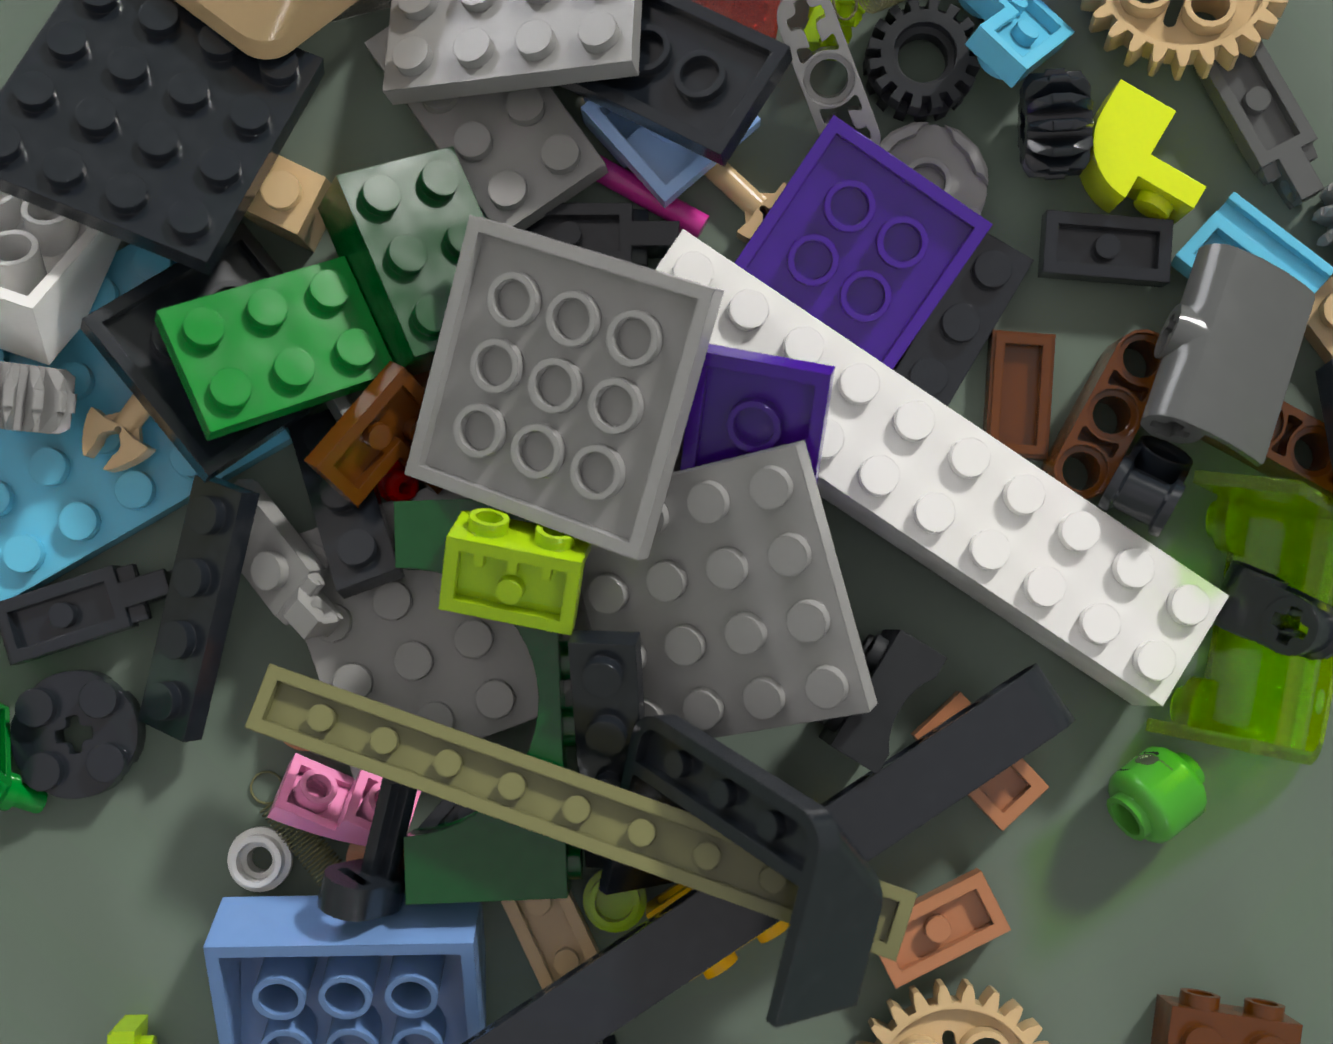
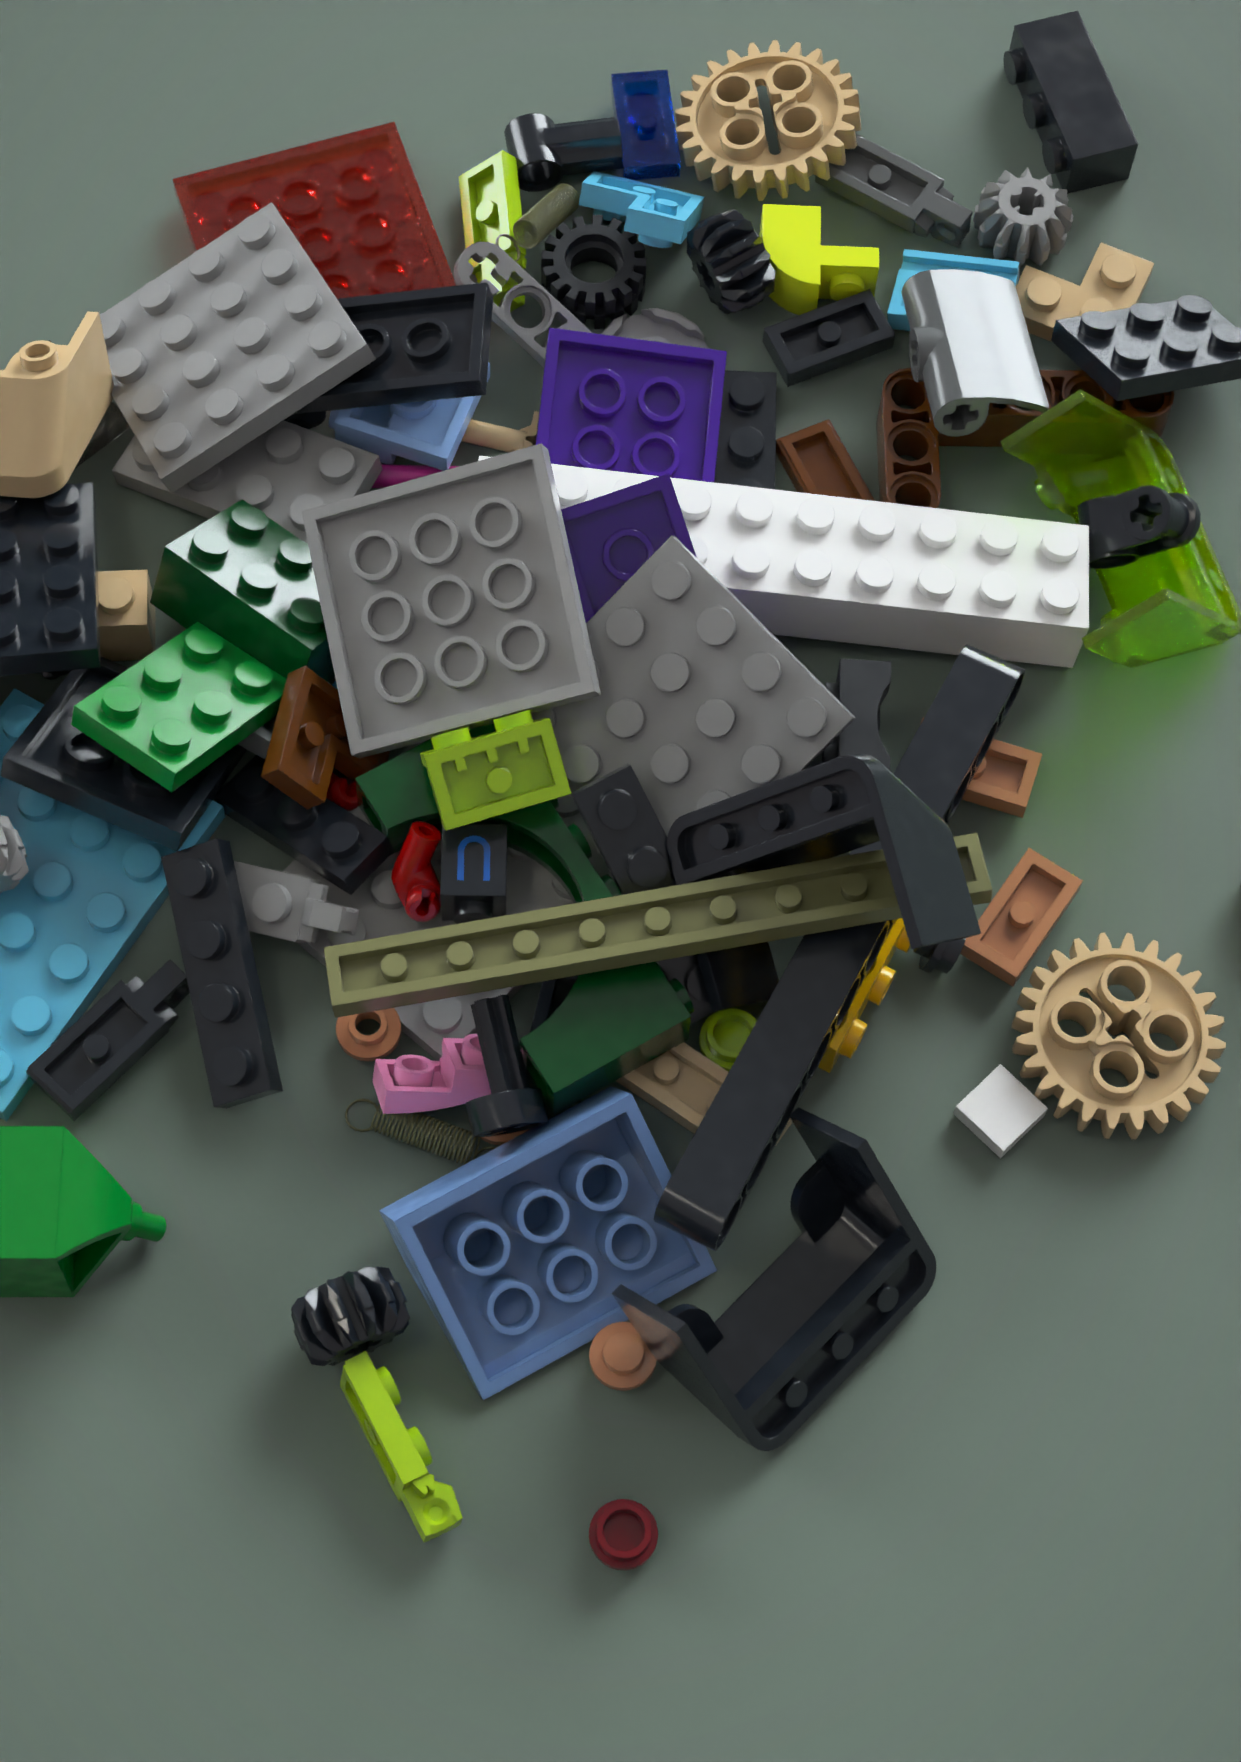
camera: 35 degrees left, 20 degrees down
black plate [10,670,146,799] -> none
tan bar [82,394,156,473] -> none
white plate [227,826,294,892] -> none
black piece [1097,435,1193,538] -> none
bright green head [1106,746,1207,844] -> none
none -> black gear [291,1266,410,1366]
none -> red arm [391,821,442,922]
none -> black brick [440,824,508,924]

